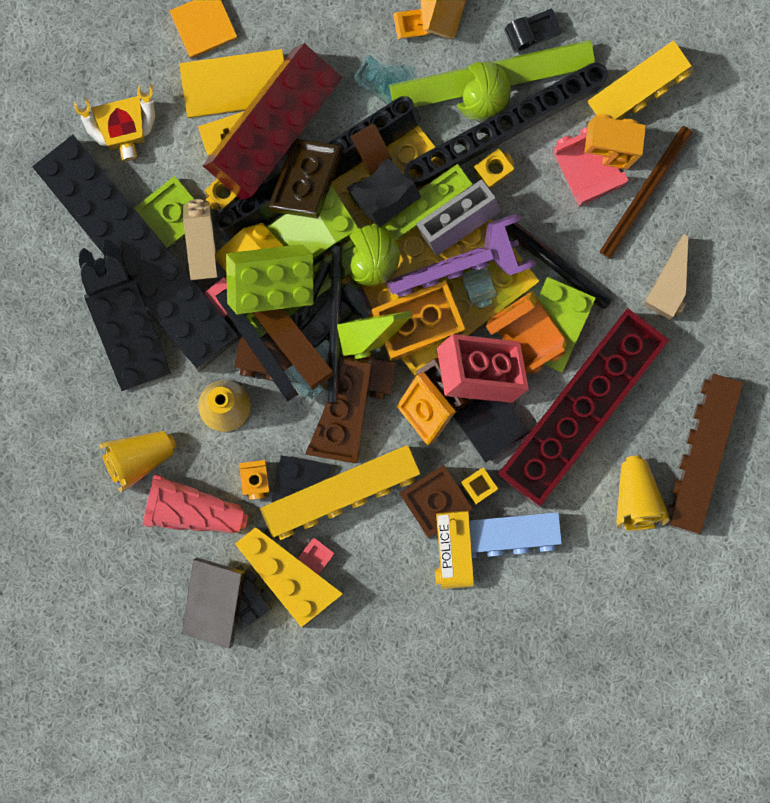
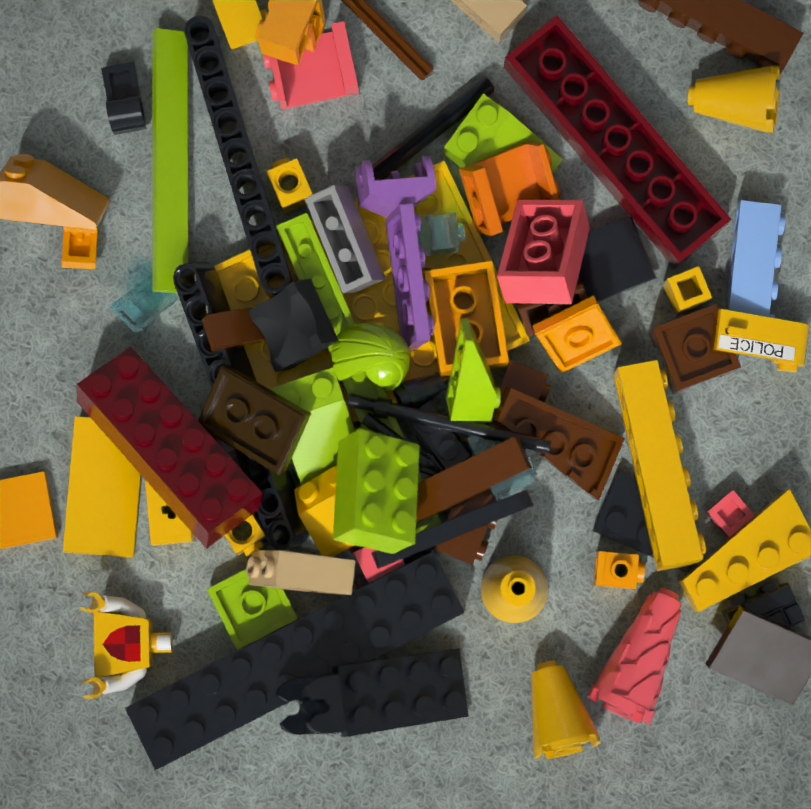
camera: 70 degrees left, 0 degrees up
lime hair [457,61,511,122] -> none

